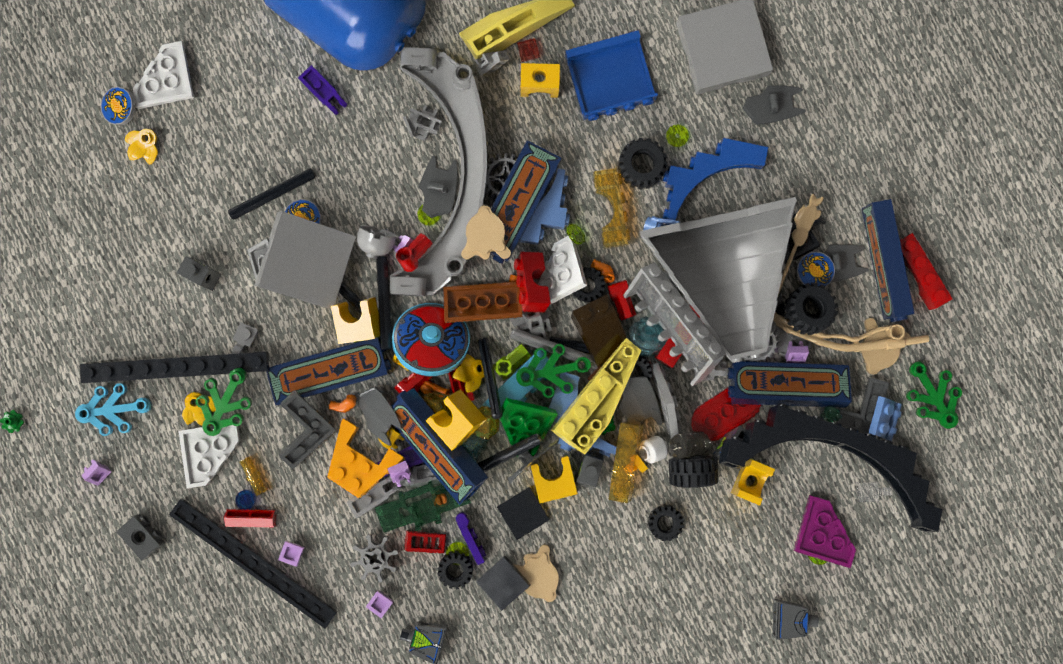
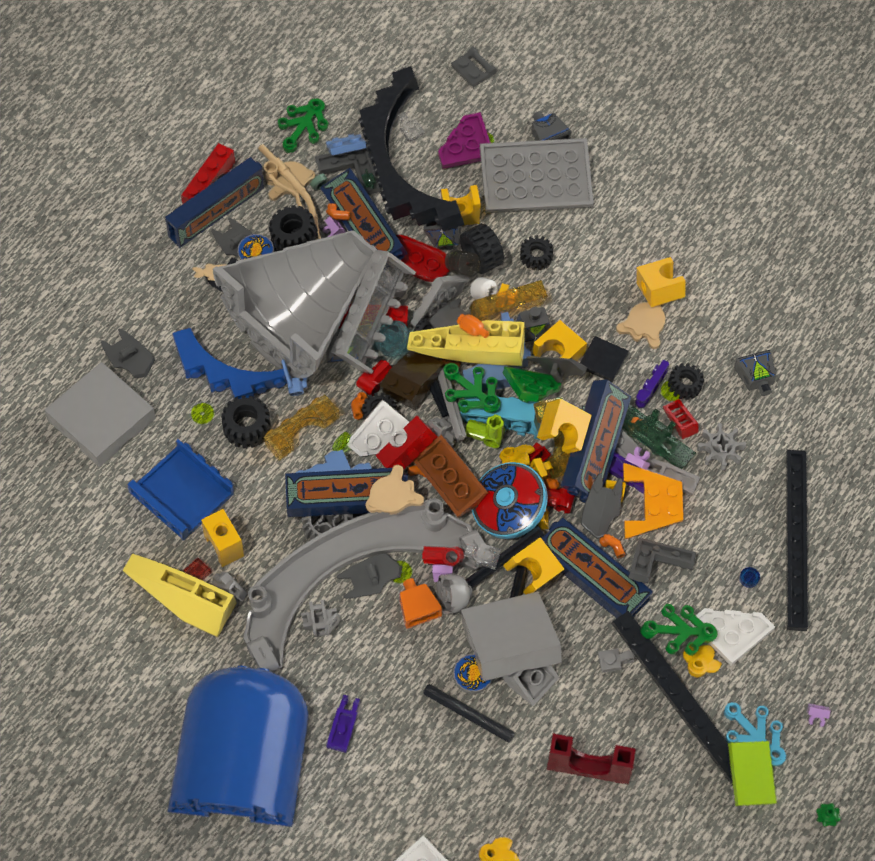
camera: 120 degrees left, 25 degrees down
dark grey brick [116,514,165,561] -> none
dark grey torso [177,256,221,291] -> none
red piece [224,509,277,528] -> none
clear yellow pin [239,456,268,496] -> none
lavender tile [278,541,305,567] -> none
lavender tile [366,590,394,618] -> none
black tile [476,556,531,611] -> none
black axle [477,433,542,473] -> none
black axle [478,338,503,419] -> none
none -> sand green tile [310,174,328,191]
none -> orange arm [326,204,350,220]
none -> orange torso [400,578,442,629]
none -> dark grey plate [451,47,497,88]
none -> orange plant [457,314,489,338]
none -> clear plate [464,543,501,570]
none -> light grey plate [480,138,594,213]
none -> yellow tile [529,458,553,480]
none -> dark red arch [546,733,636,785]
none -> yellow piece [637,257,686,307]
none -> lime tile [728,741,776,806]

